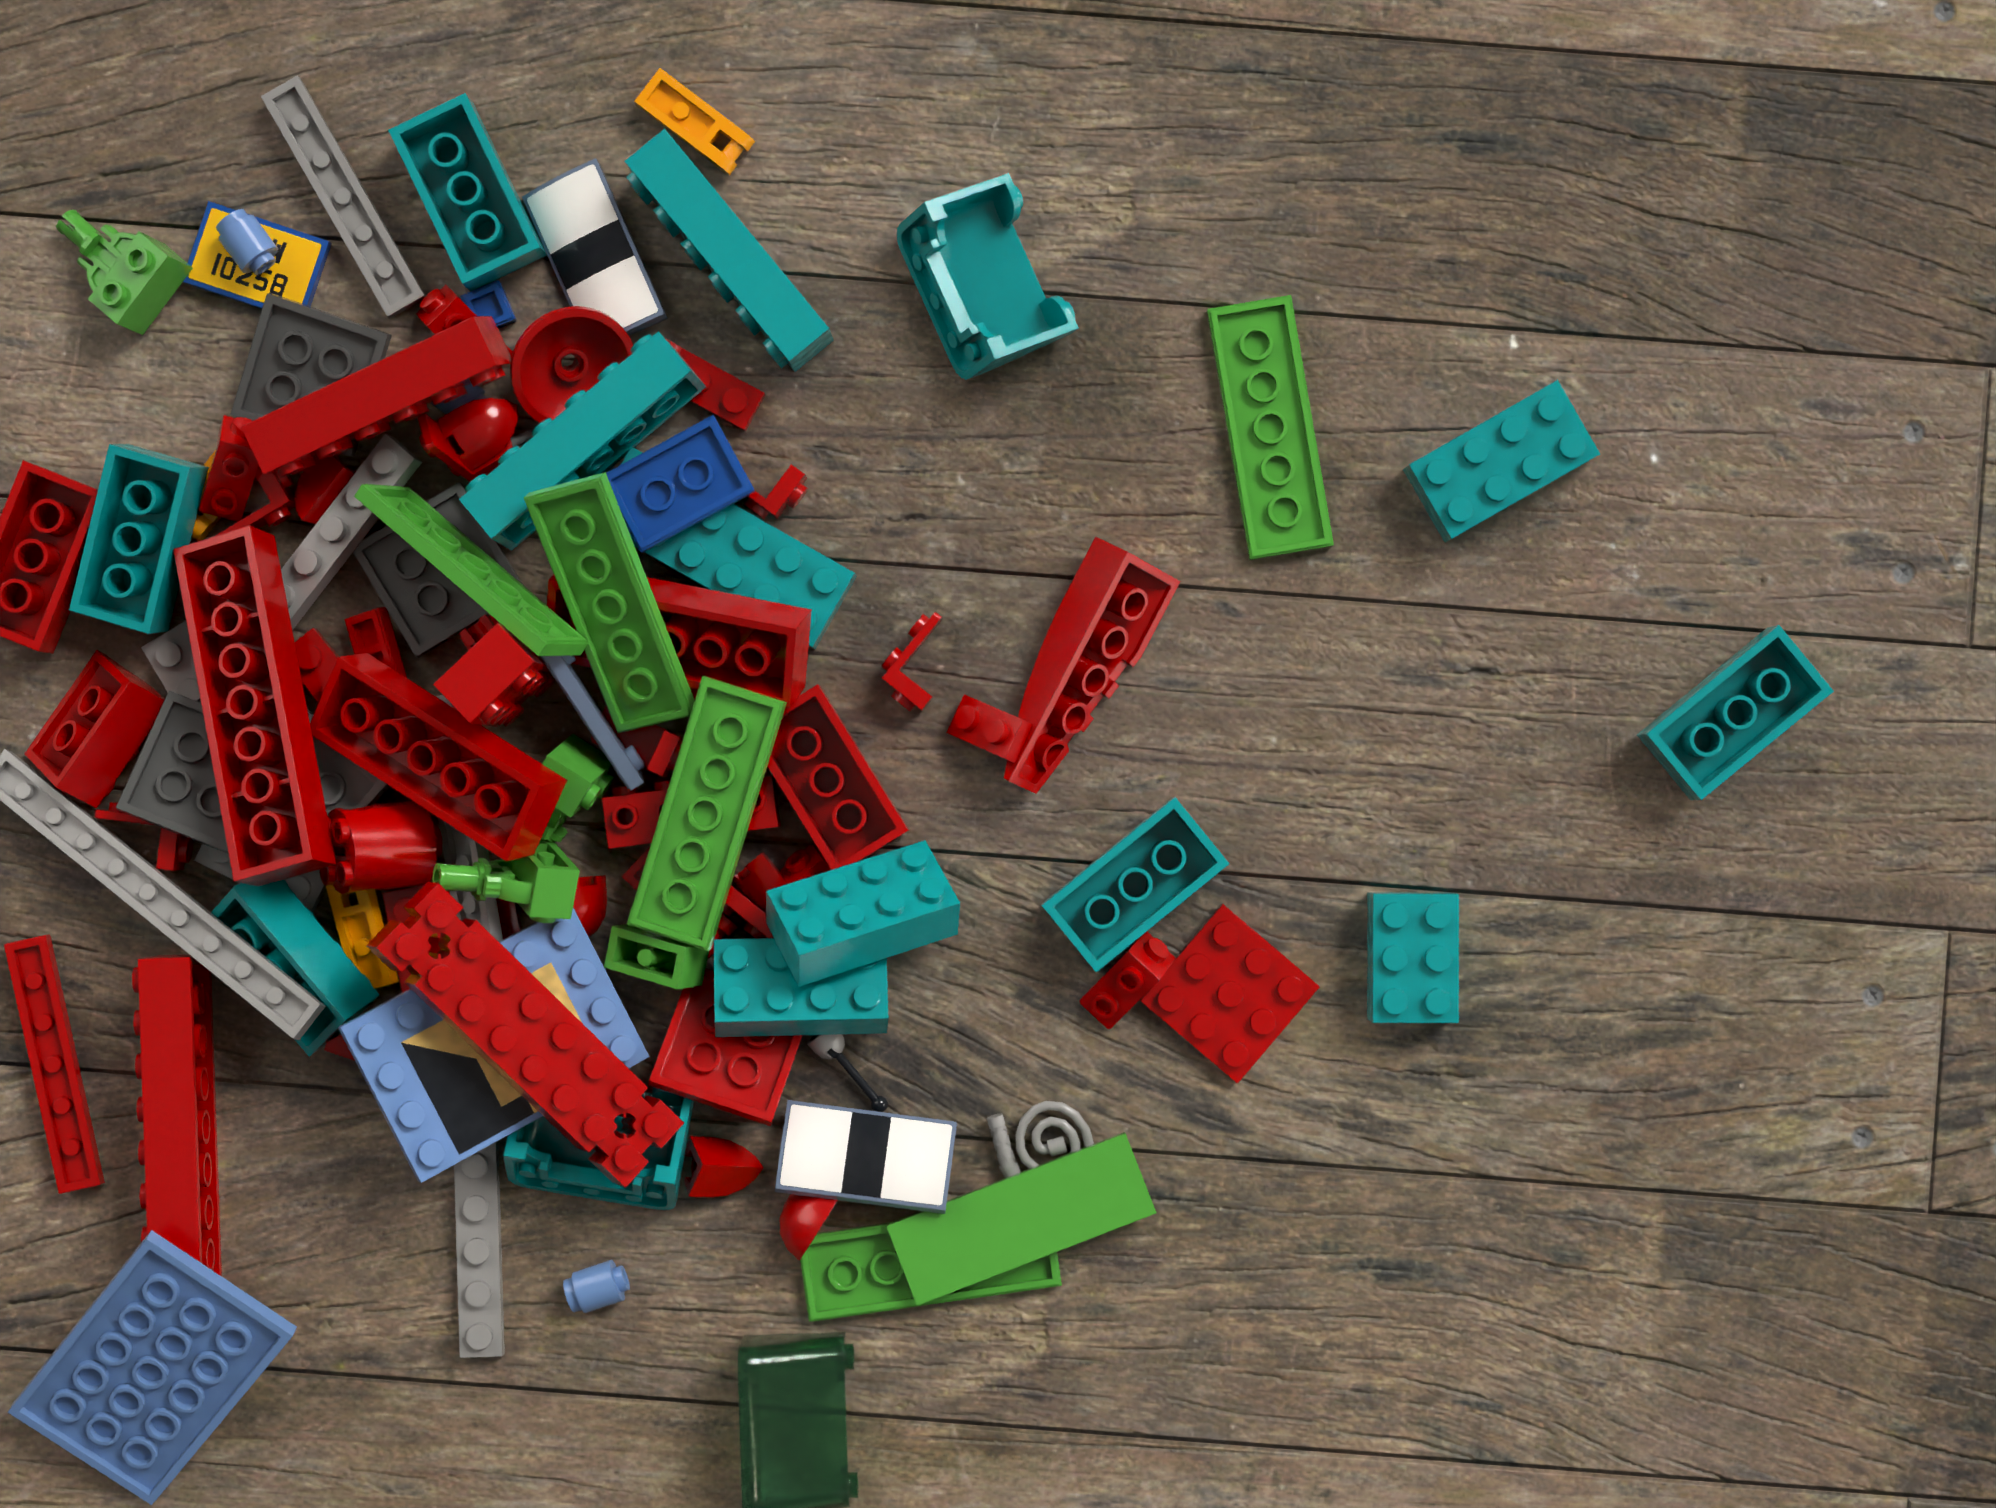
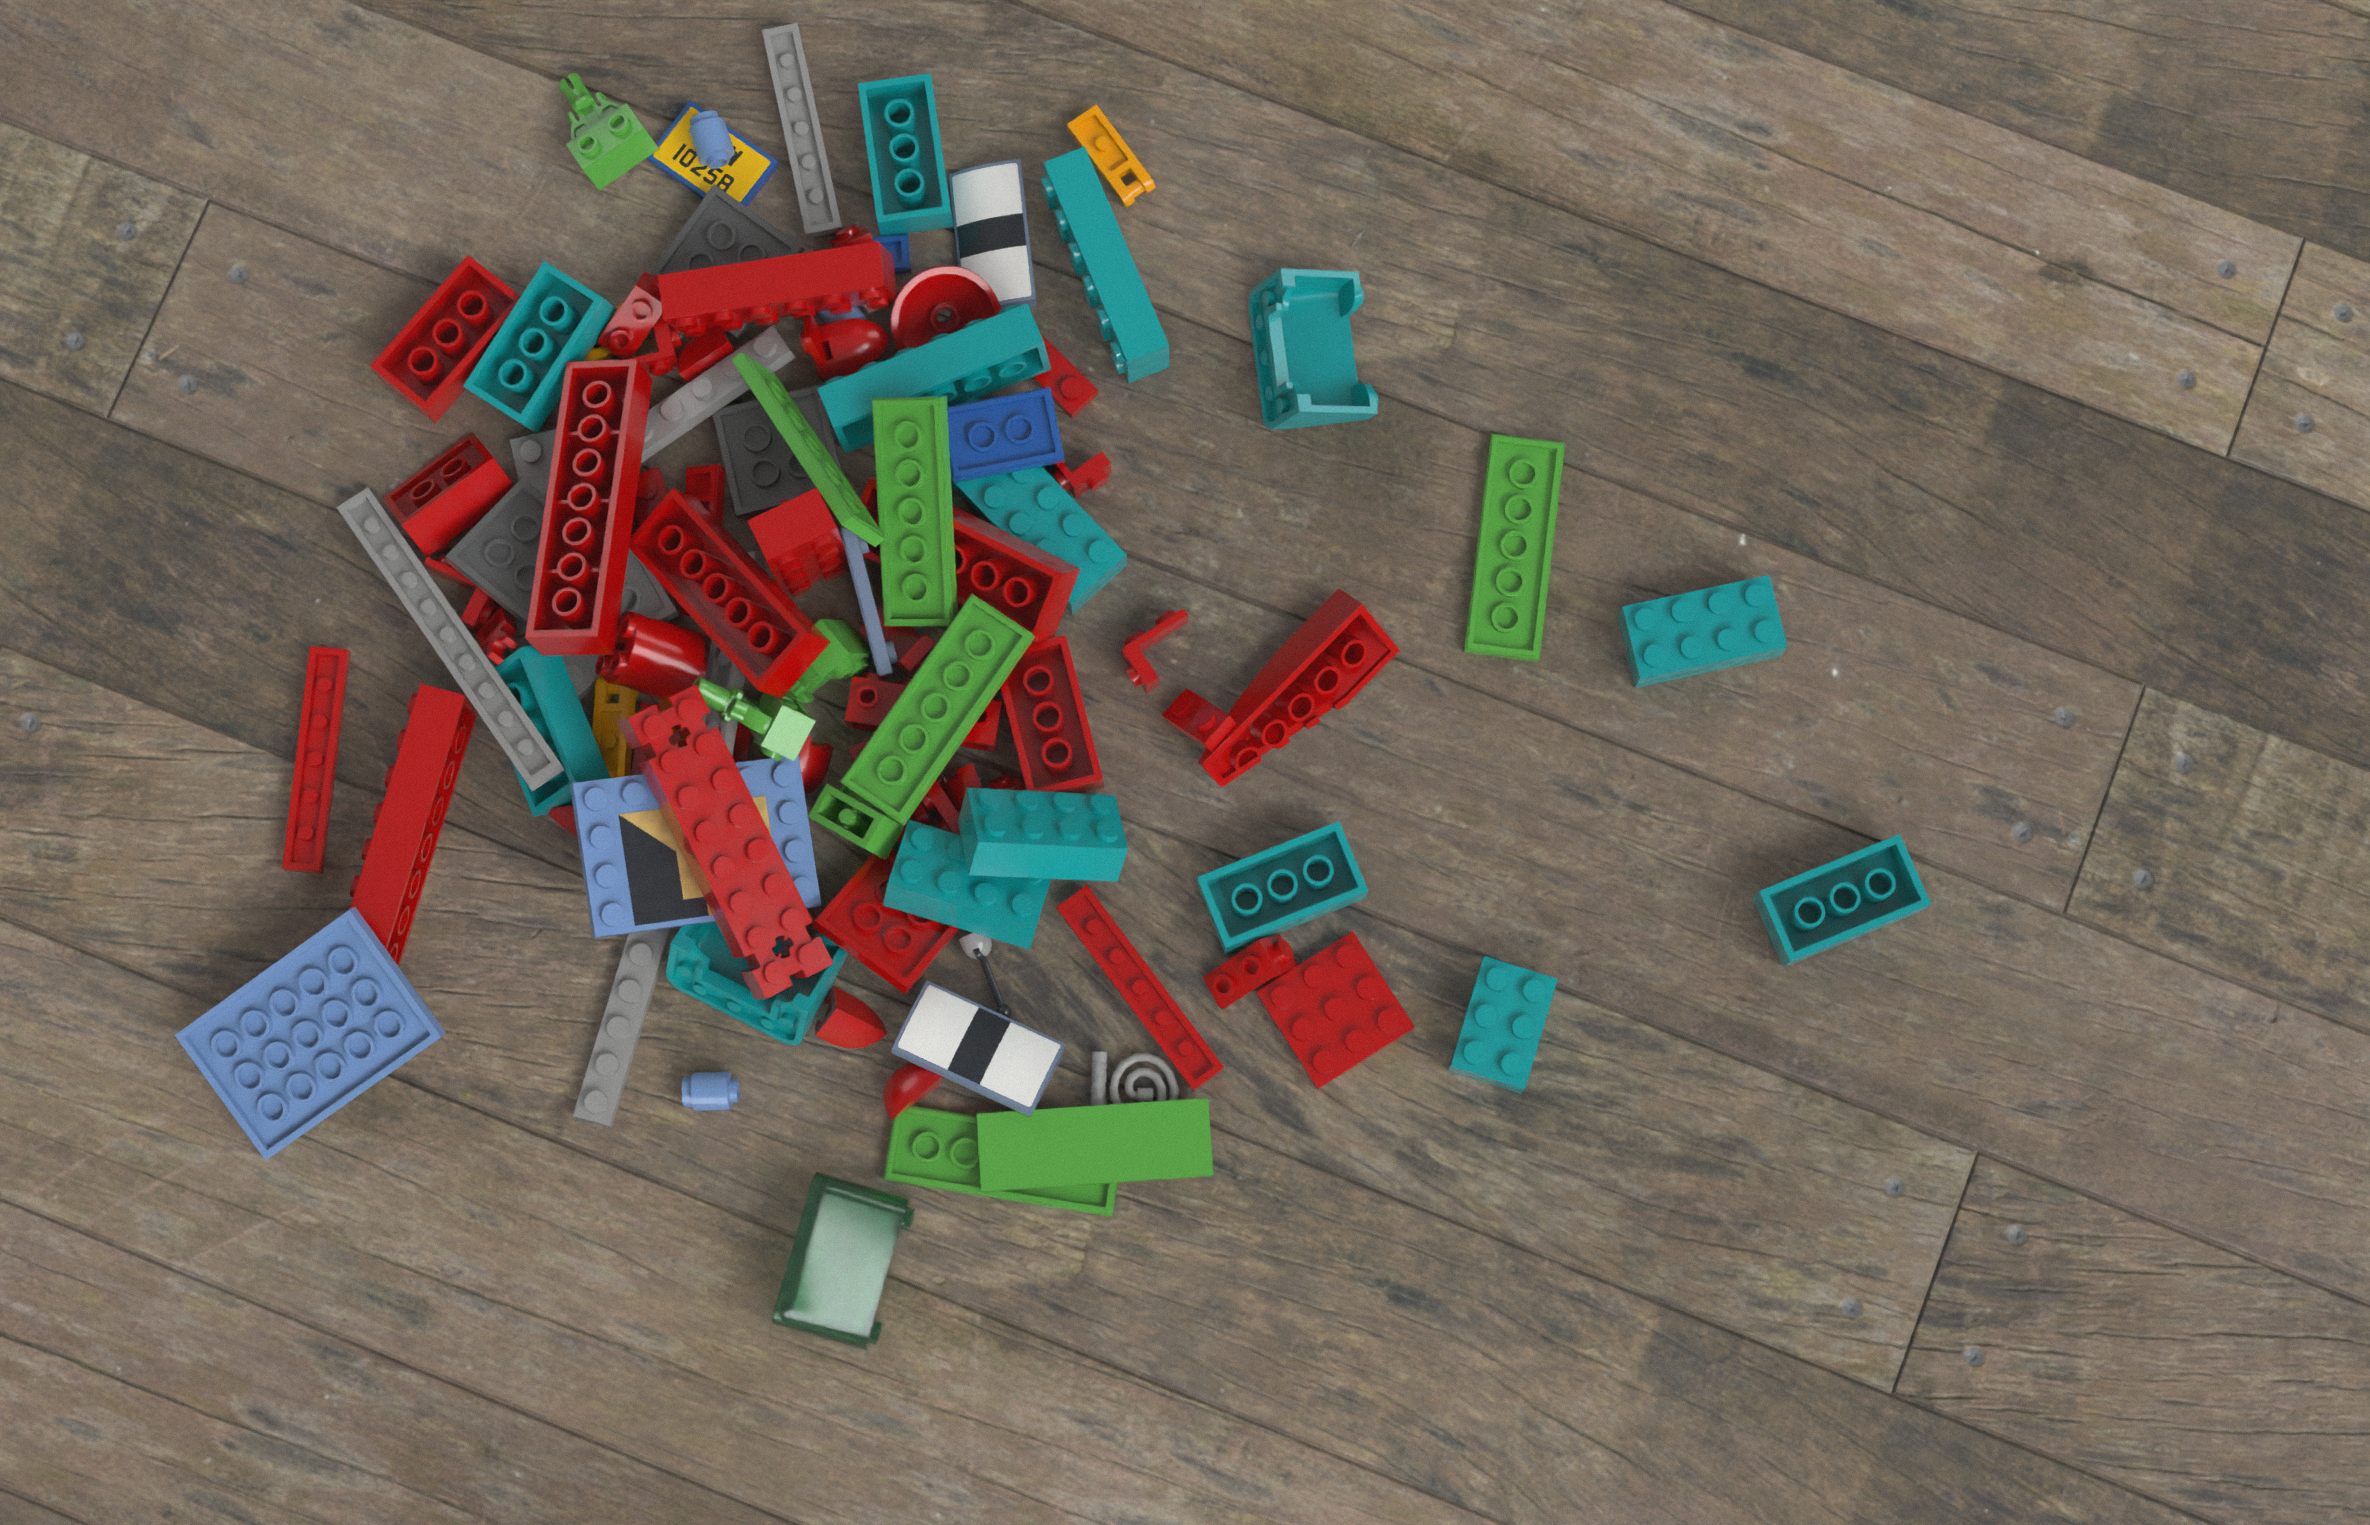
camera: 15 degrees right, 10 degrees down
none -> red plate [476,607,518,665]
none -> red plate [1056,885,1224,1092]

